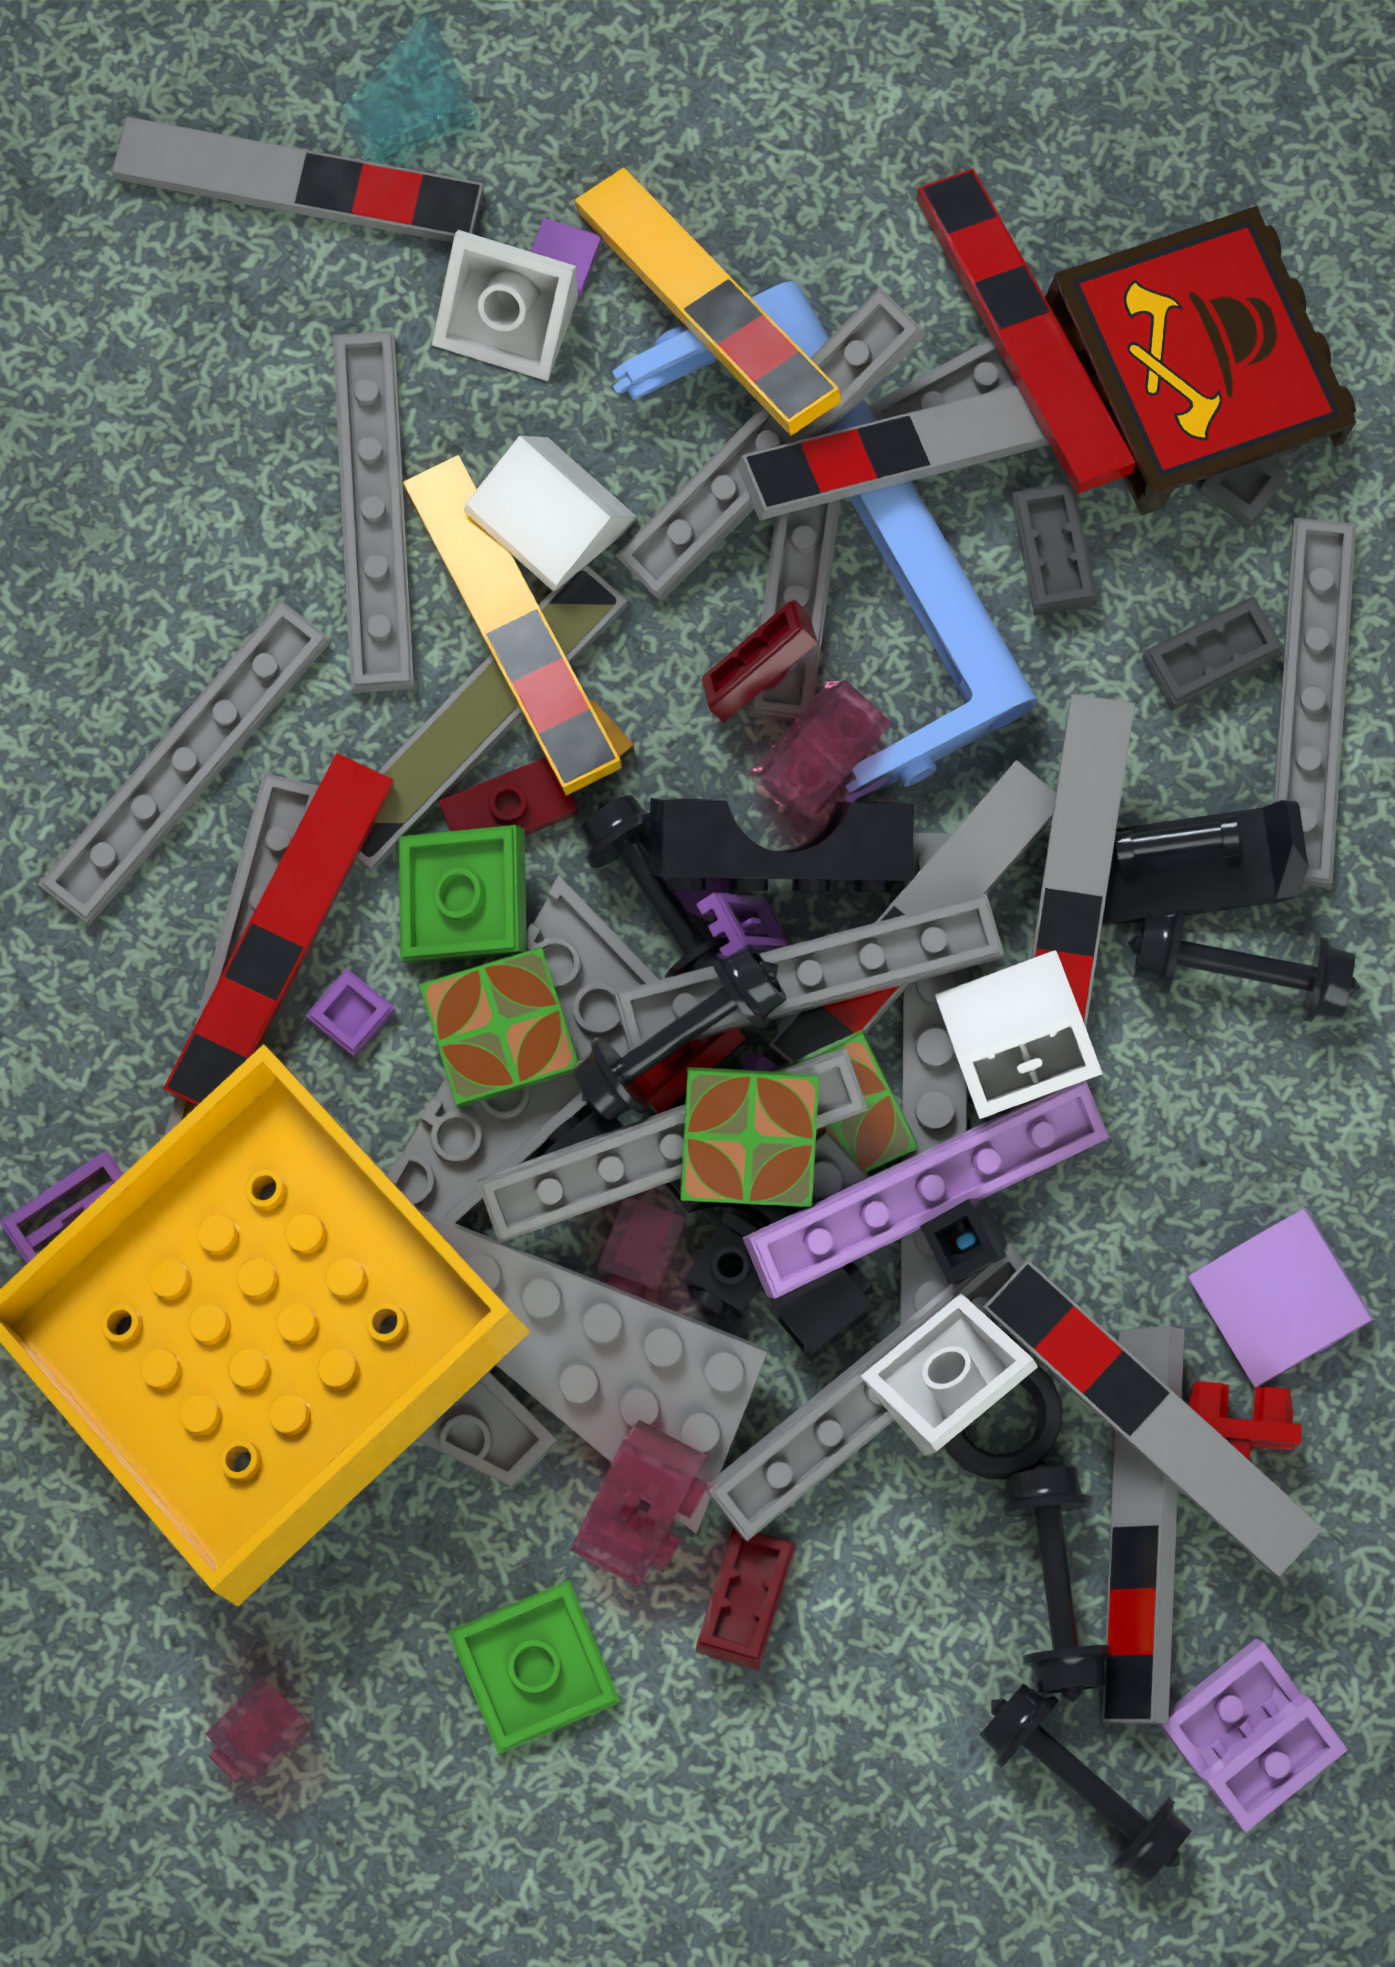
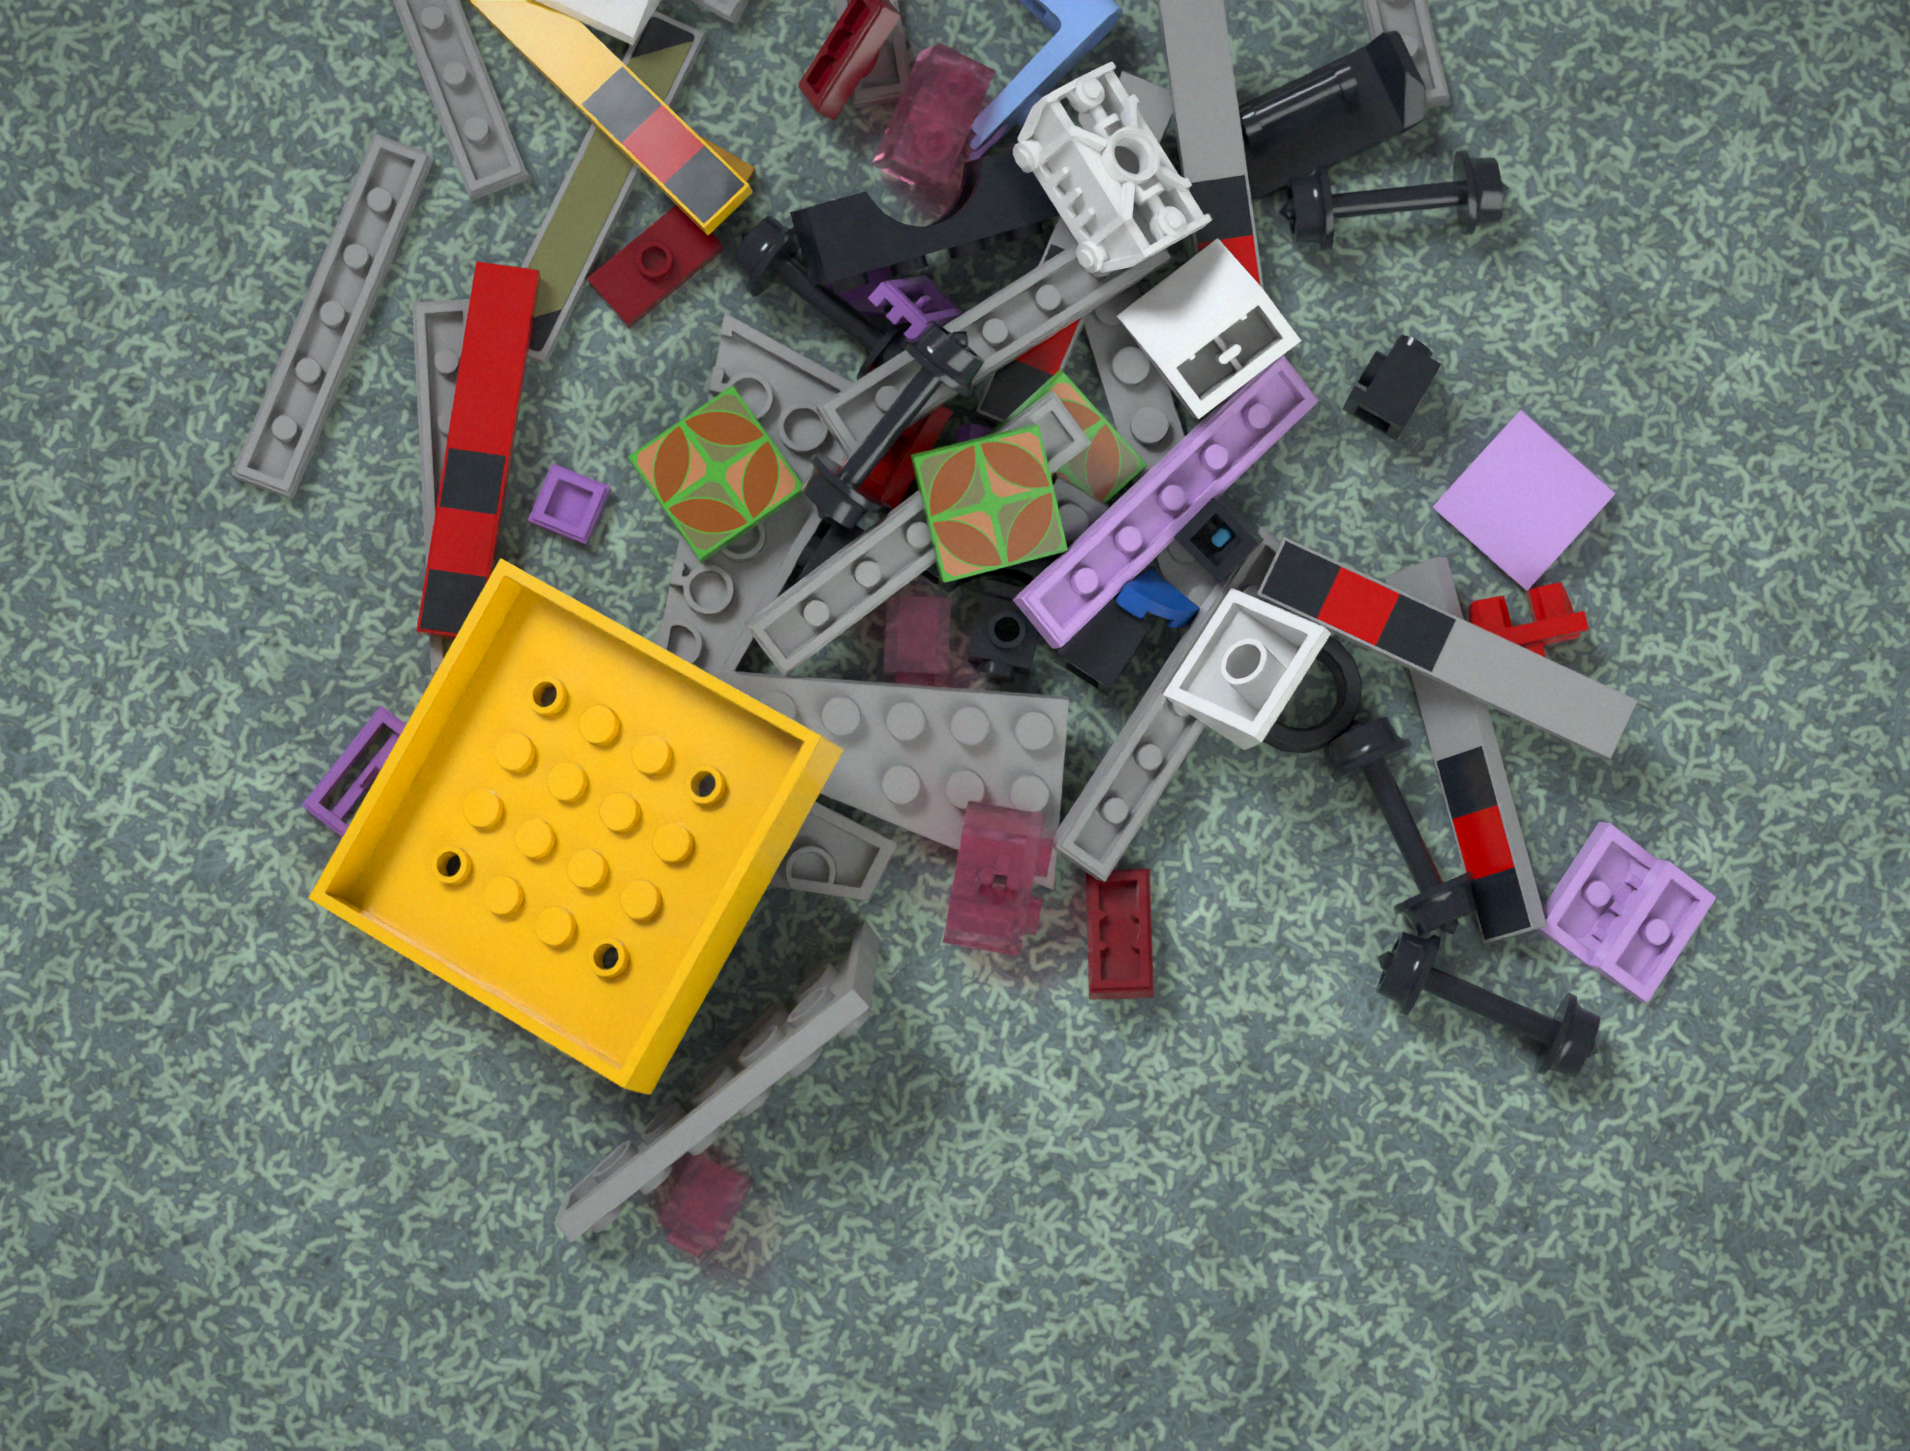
camera: 20 degrees left, 5 degrees up
bright green tile [399,825,527,964] -> none
bright green tile [448,1580,621,1755] -> none
none -> light grey wing [554,919,881,1242]
none -> white piece [1013,61,1212,273]
none -> blue tile [1115,568,1200,628]
none -> black brick [1343,335,1441,441]

